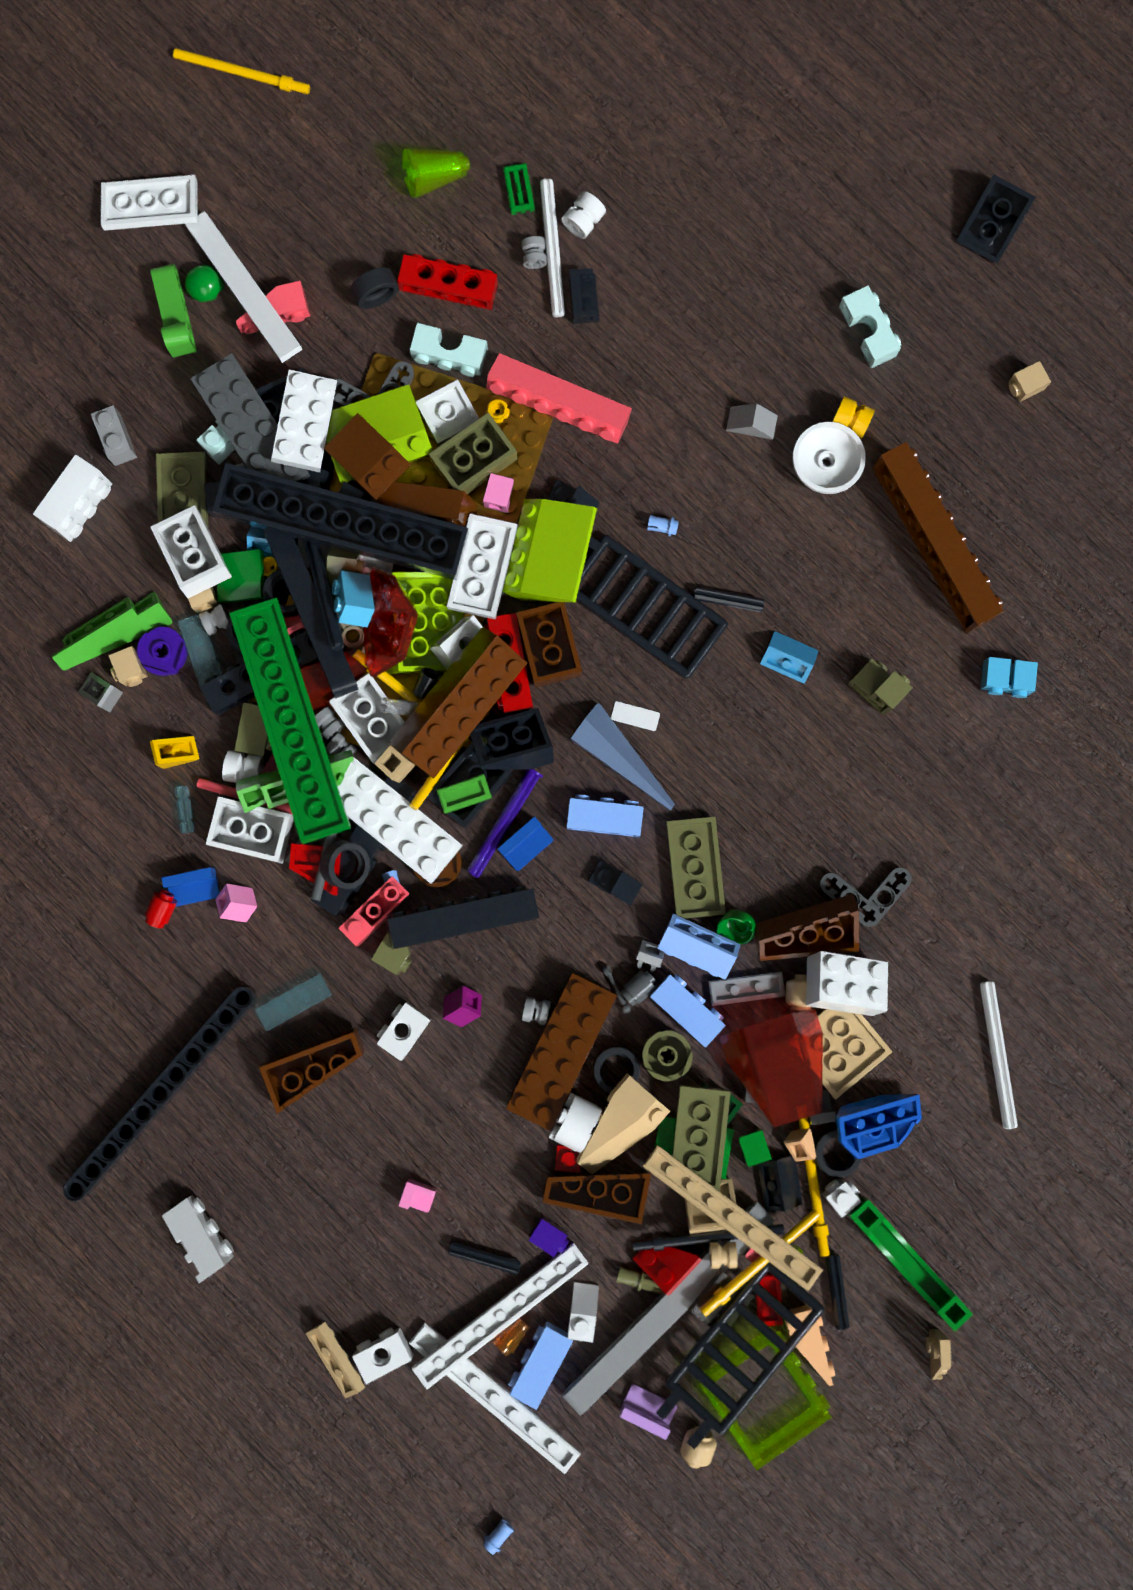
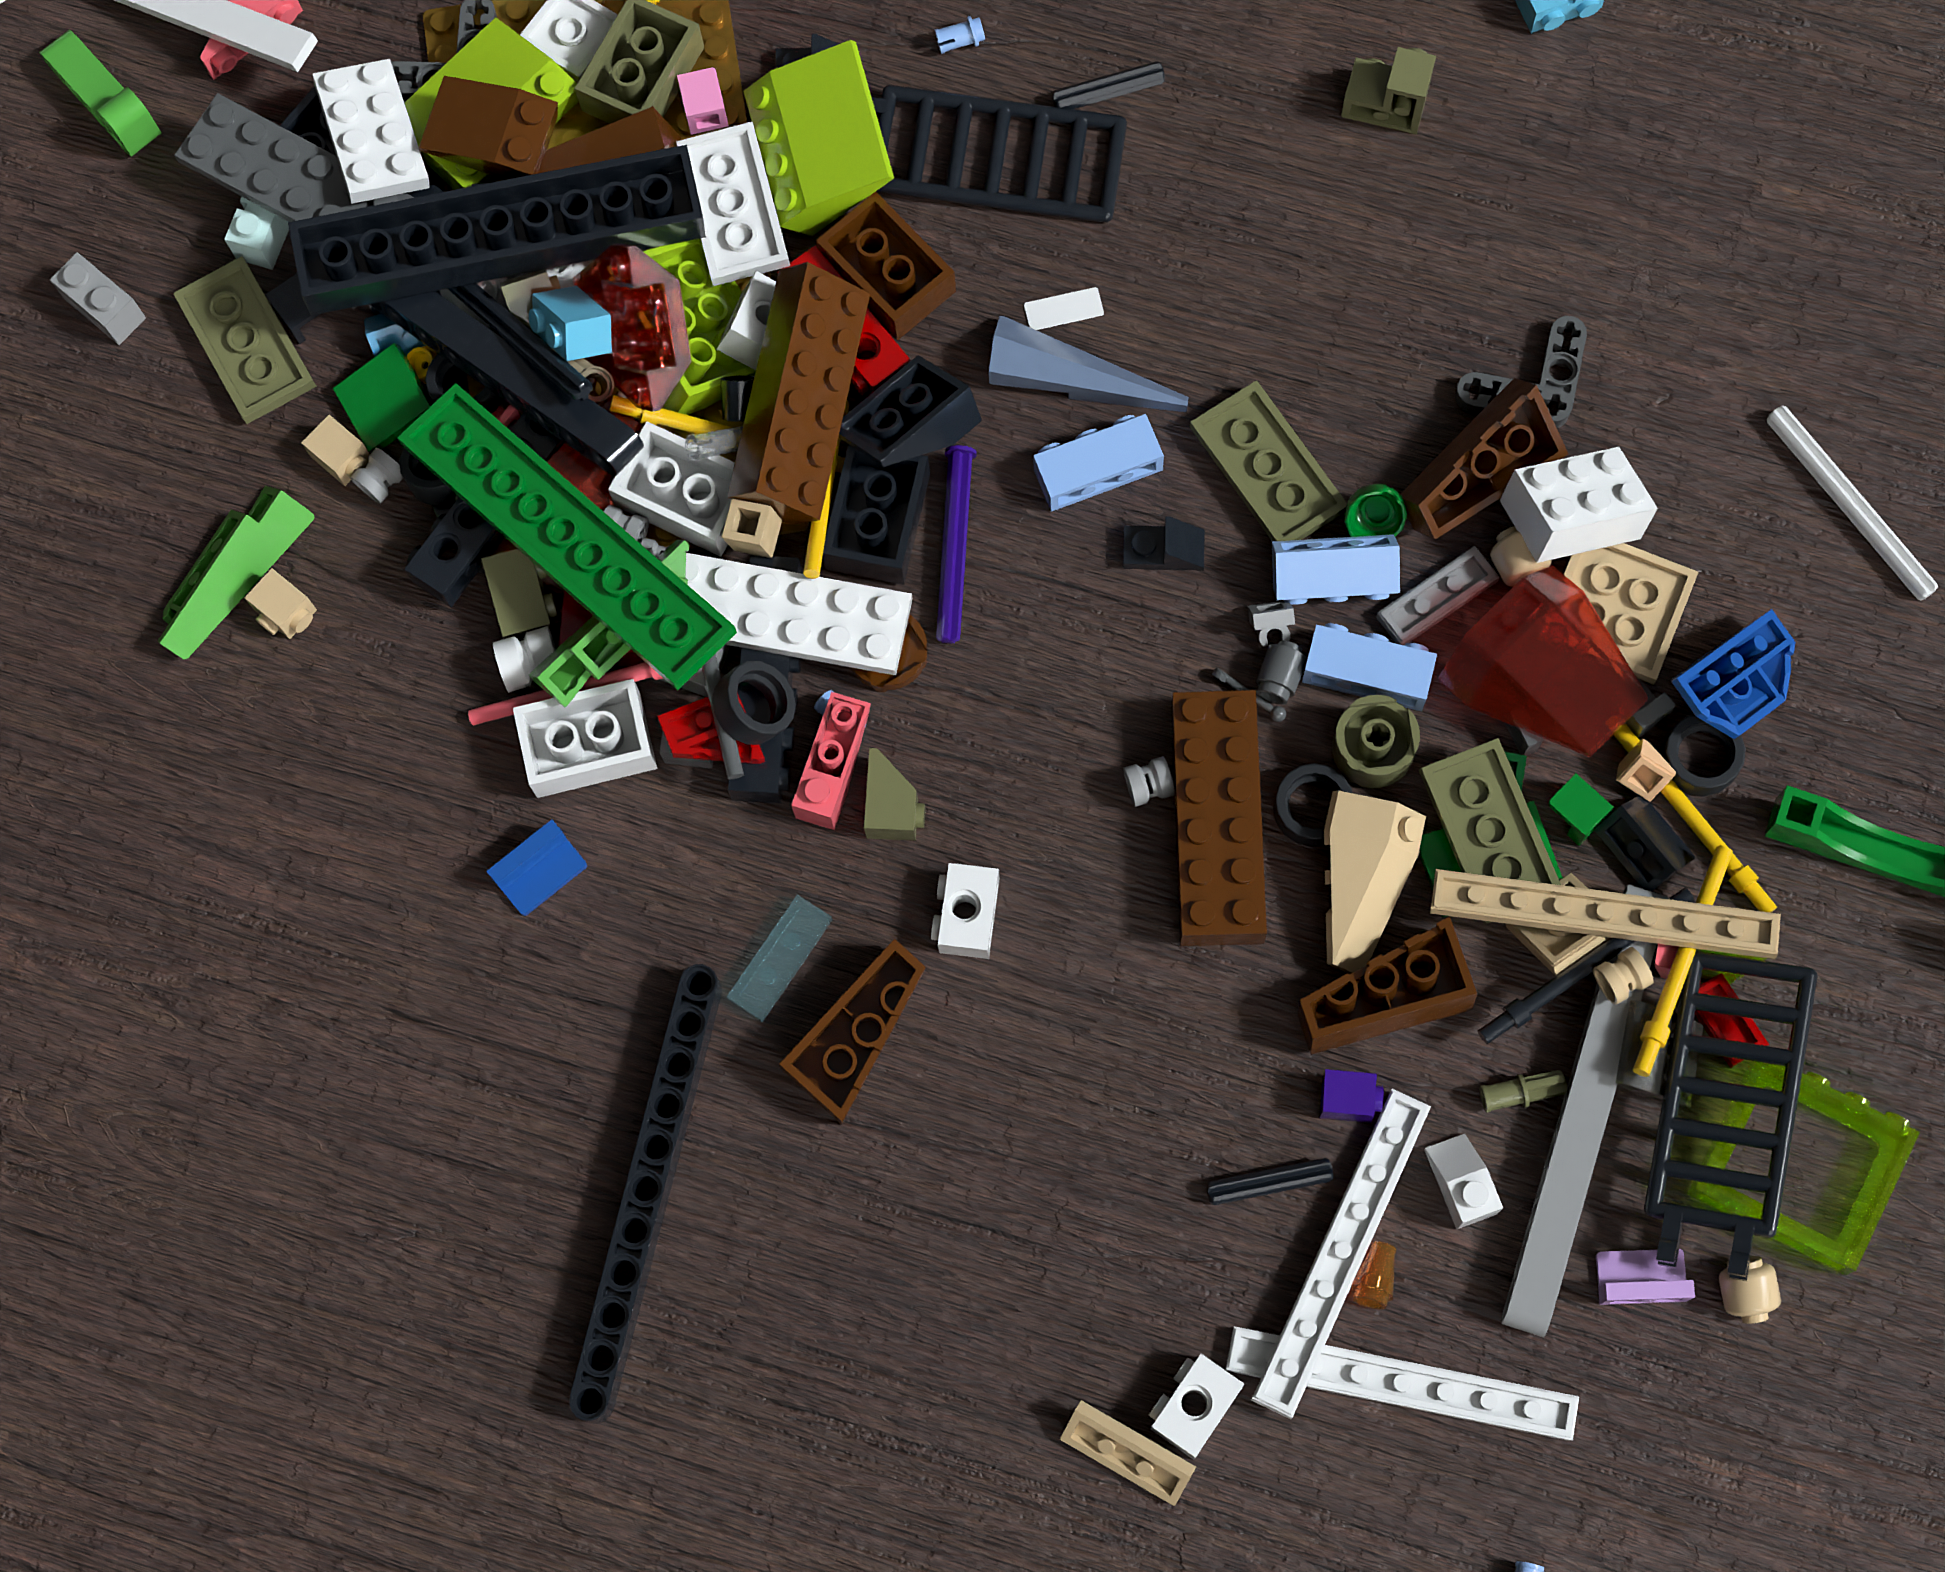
camera: 20 degrees left, 10 degrees down
white brick [33,454,112,542] -> none
light grey slope [78,672,123,712] -> none
dark purple plate [137,627,188,676] -> none
red brick [145,890,177,929] -> none
yellow slope [150,736,199,769] -> none
white brick [151,505,232,598] -> none
white wedge [162,1195,234,1283] -> none
clear light blue axle [174,786,194,834] -> none
clear light blue tile [178,614,223,686] -> none
green hair [185,265,224,303] -> none
bright pink panel [216,884,257,922] -> none
black brick [386,886,540,950] -> none
bright pink panel [399,1179,437,1212] -> none
bright green tile [437,774,492,814] -> none
magenta panel [443,986,482,1027] -> none
blue panel [498,816,553,871] -> none
light blue brick [508,1321,573,1410] -> none
white brick [548,1092,602,1153] -> none
red plate [555,1144,580,1173] -> none
red wing [633,1247,702,1296] -> none
dark azure panel [760,632,818,684] -> none
light nougat slope [784,1305,835,1386] -> none
white brick [822,1178,861,1217] -> none
black axle [826,1253,850,1330] -> none

